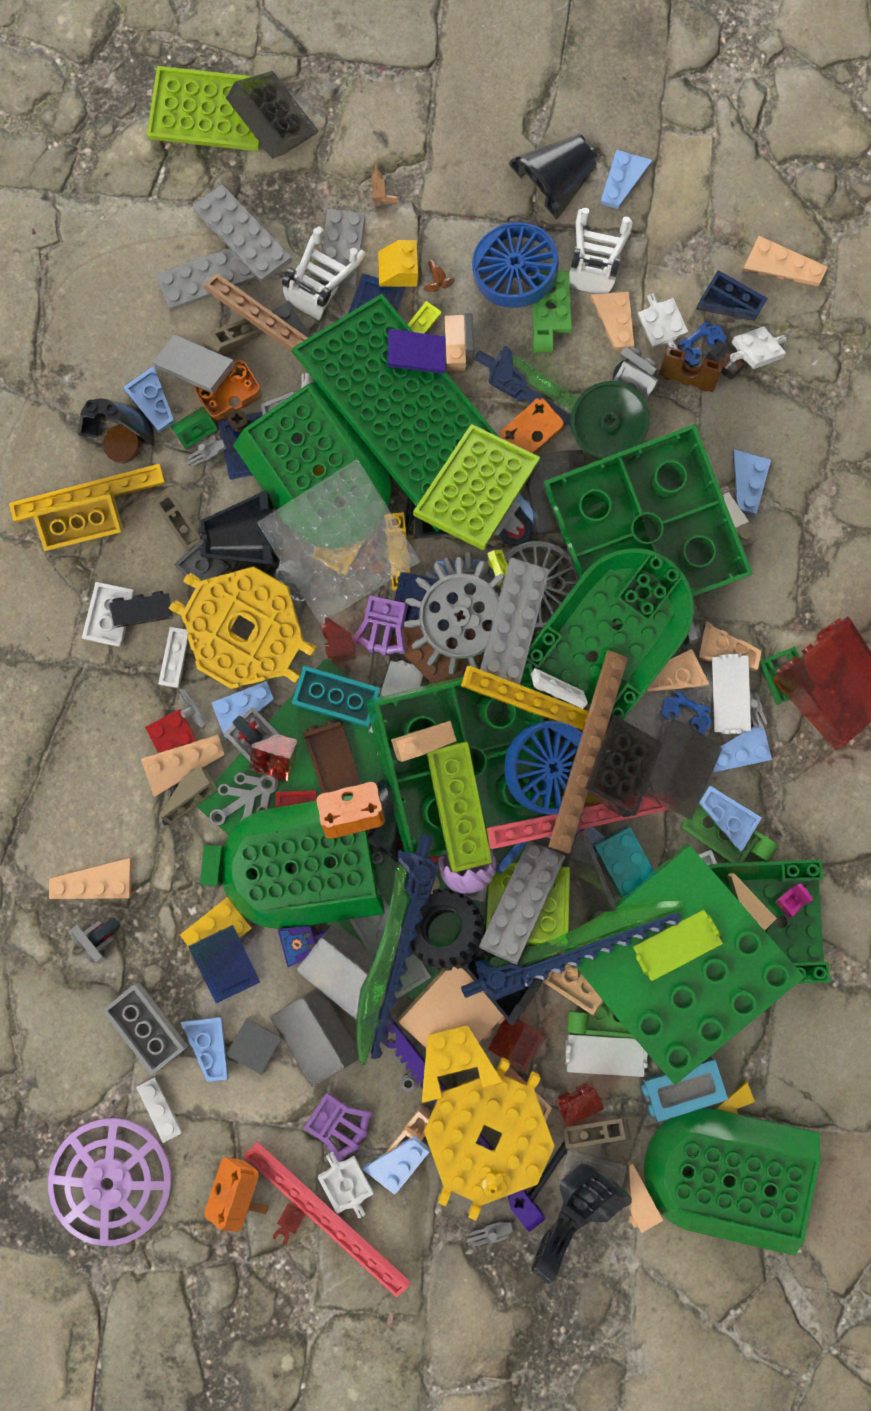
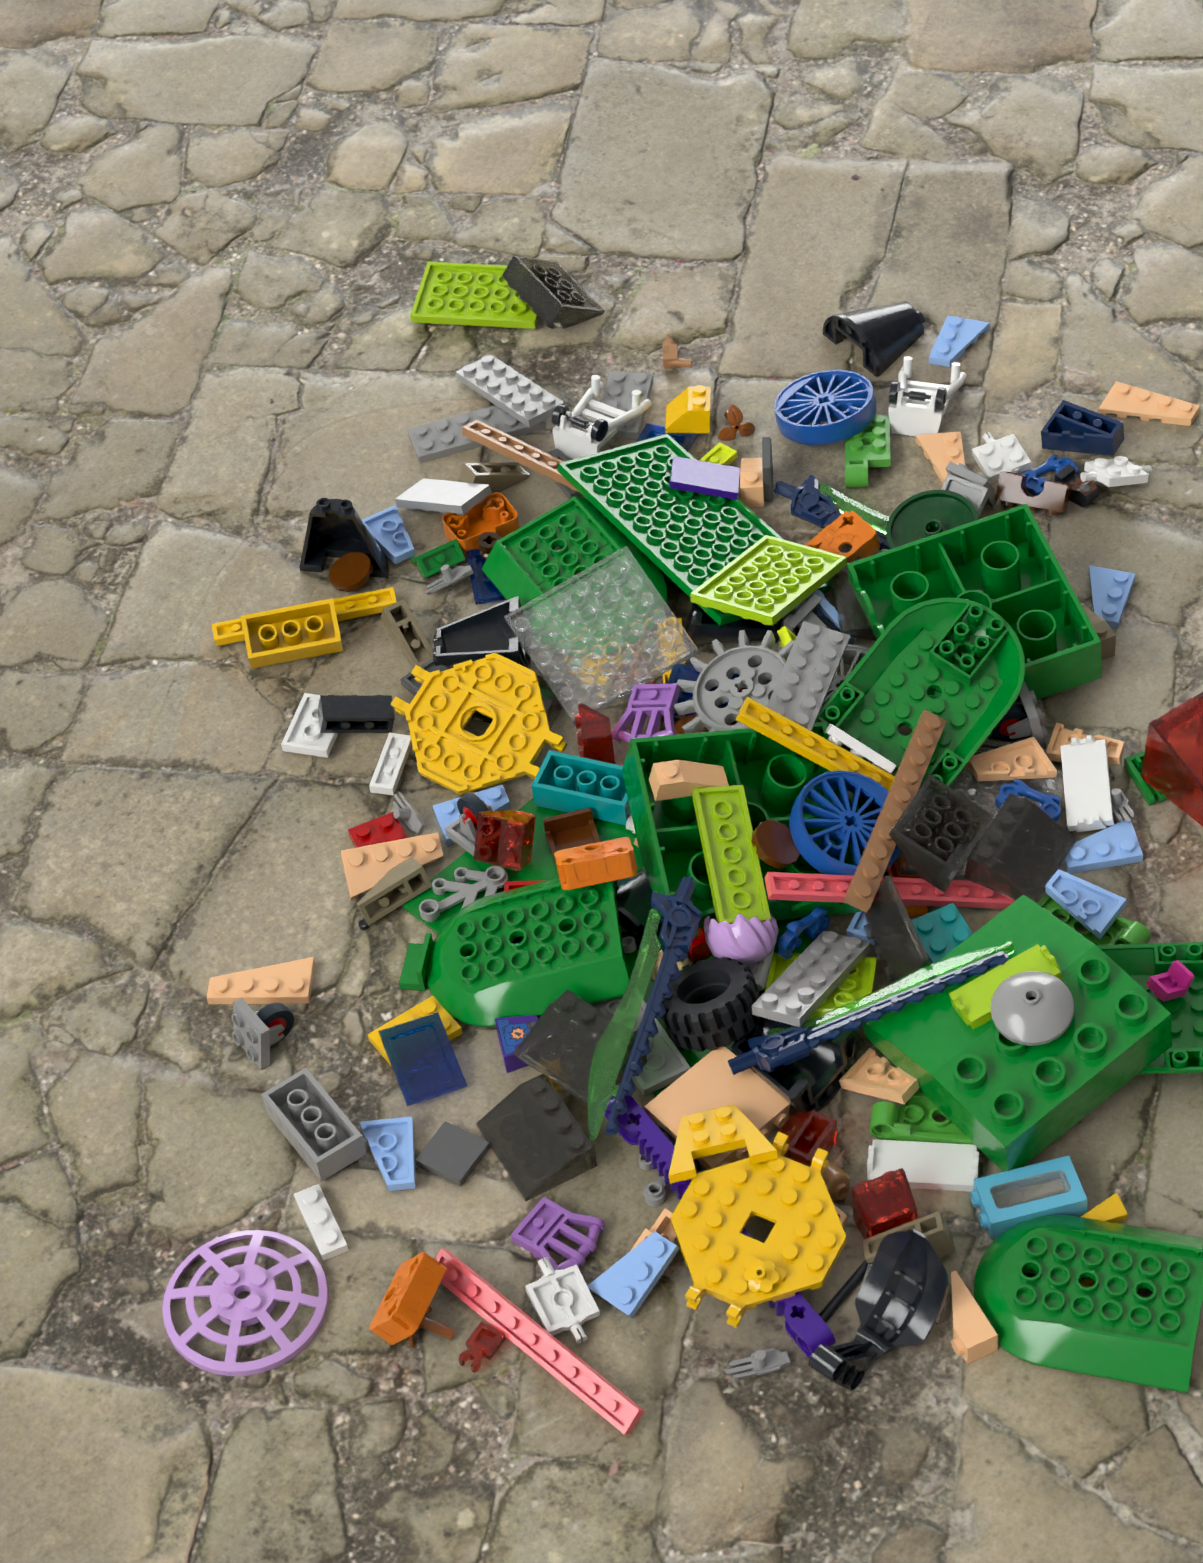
camera: 10 degrees right, 35 degrees down
none -> reddish brown tile [751,820,800,868]
none -> medium nougat head [822,1162,850,1203]
none -> light grey dish [991,971,1074,1046]

